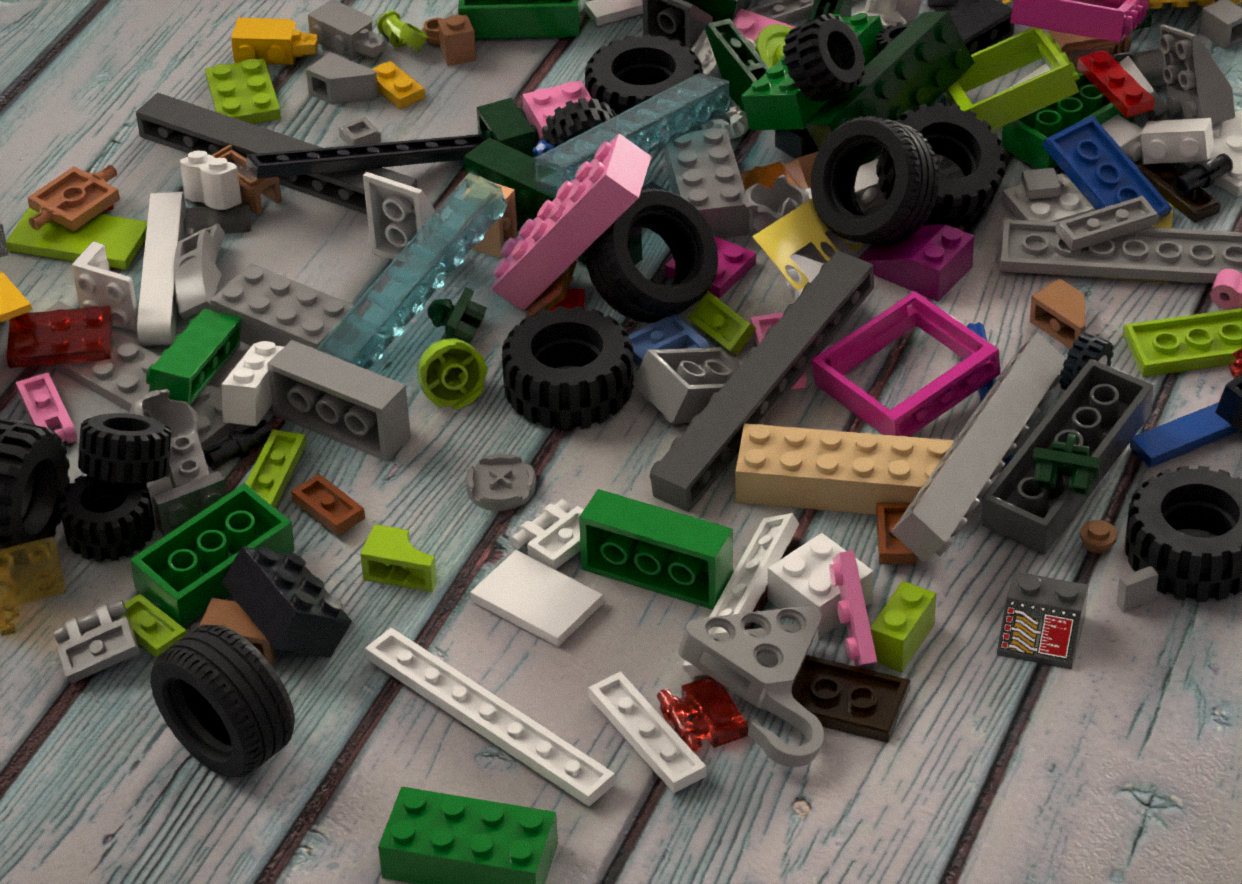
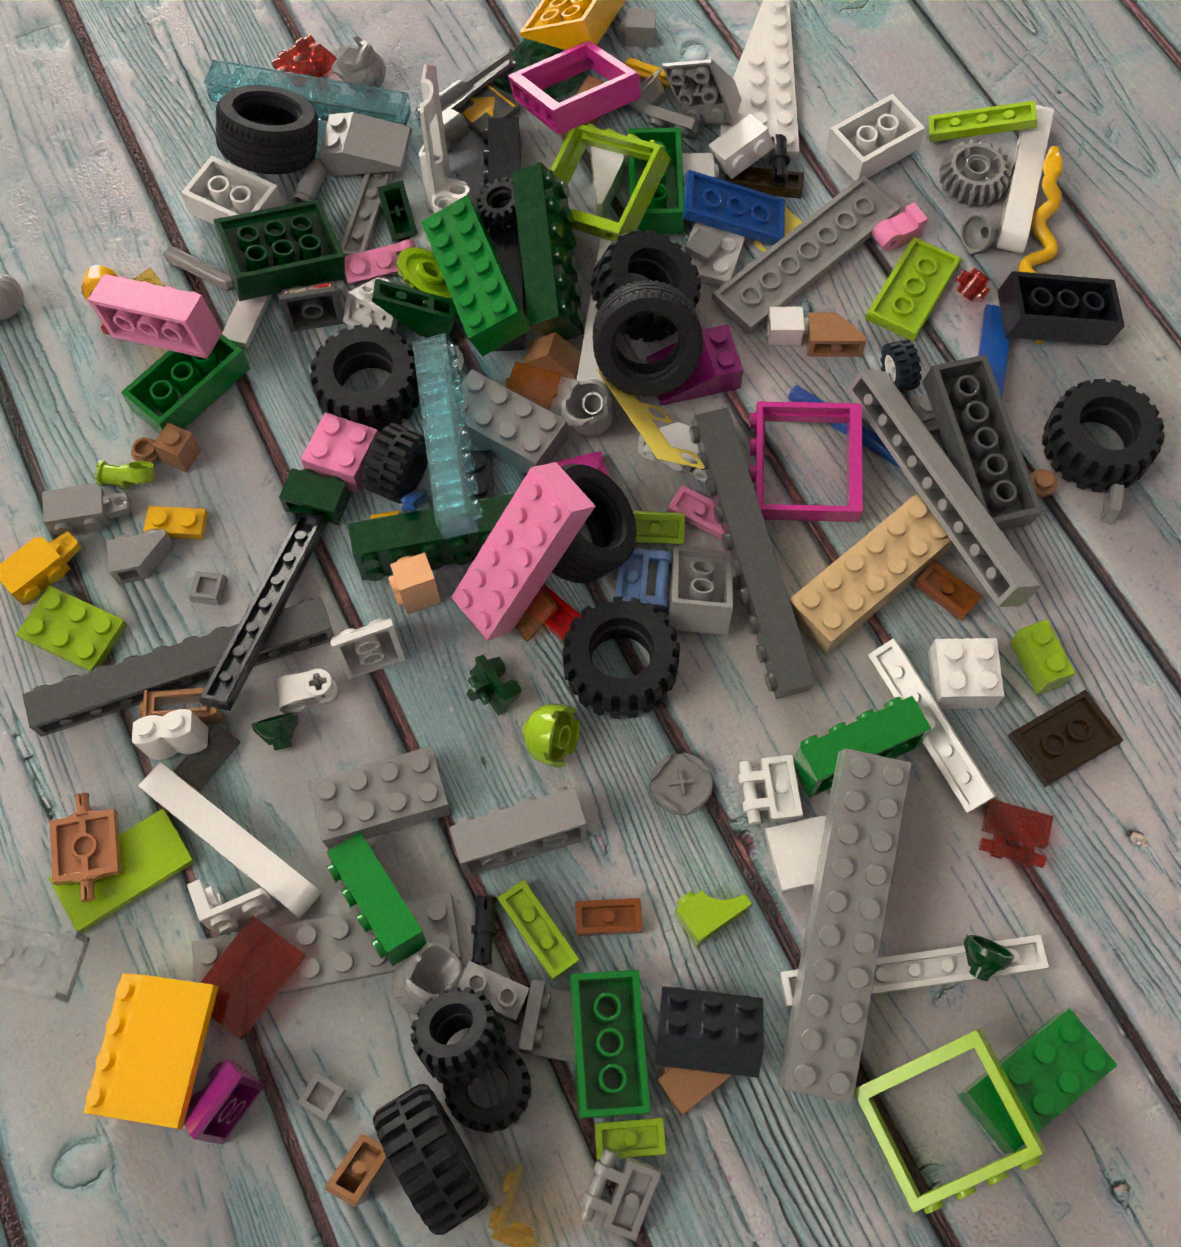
camera: 50 degrees left, 25 degrees up
bright pink plate [15,372,78,444] -> none
black tyre [150,625,295,777] -> none
light grey slope [174,223,225,319] -> none
white brick [222,341,284,426] -> none
clear light blue brick [316,172,507,370] -> none
white plate [588,671,707,793] -> none
light grey piece [678,605,824,767] -> none
black tyre [783,13,865,102] -> none
bright pink plate [829,550,877,668] -> none
slope [997,571,1089,669] -> none
dark green hips [1032,433,1102,496] -> none
light grey tile [1055,196,1159,252] -> none
red plate [1077,50,1155,118] -> none
none -> dark green piece [252,712,299,750]
none -> white piece [275,669,338,713]
none -> white brick [767,307,809,346]
none -> light grey brick [777,748,911,1104]
none -> lime window [854,1028,1046,1214]
none -> dark green piece [964,935,1015,982]

